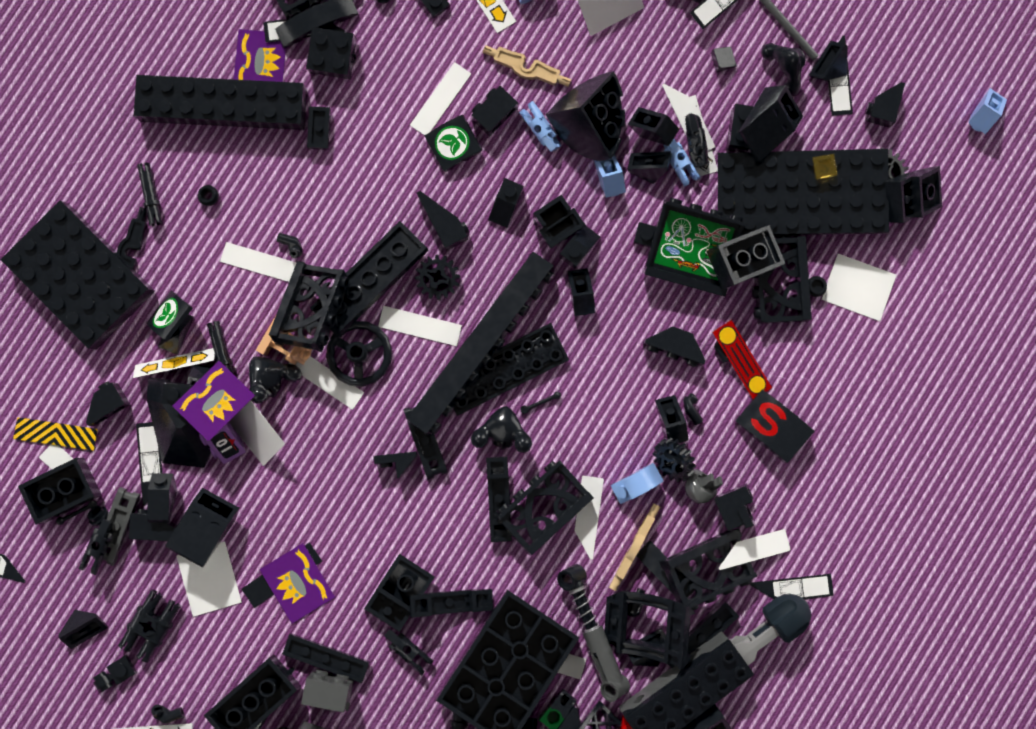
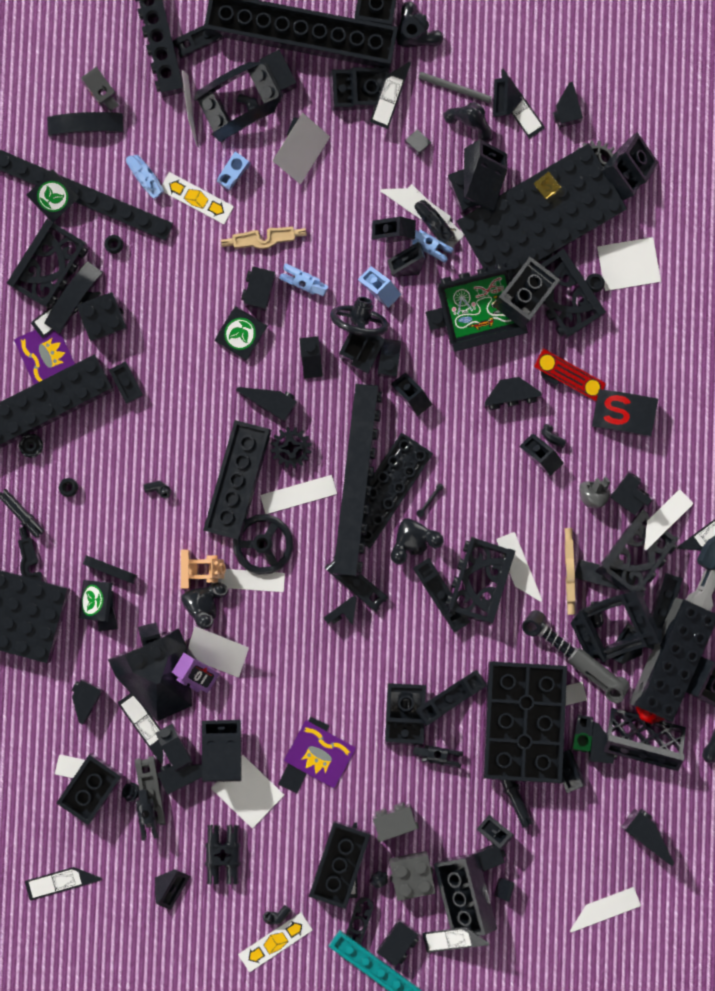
camera: 30 degrees left, 0 degrees up
sticker [13,417,98,451] -> none
black hinge [56,500,98,525] -> none
black plate [93,655,138,692] -> none
sticker [133,348,214,378] -> none
dark purple sticker [173,361,255,442] -> none
black pin [207,321,234,374] -> none
white sticker [220,242,296,282] -> none
black fence [269,261,349,352] -> none
black plate [282,633,370,683] -> none
white sticker [410,62,471,135] -> none
black brick [545,71,625,161] -> none
light blue brick [611,463,663,504] -> none
black gear [652,437,696,483] -> none
light blue slope [968,88,1007,134] -> none
none -> black plate [19,434,43,458]
none -> black beam [82,555,138,584]
none -> black piece [330,297,389,337]

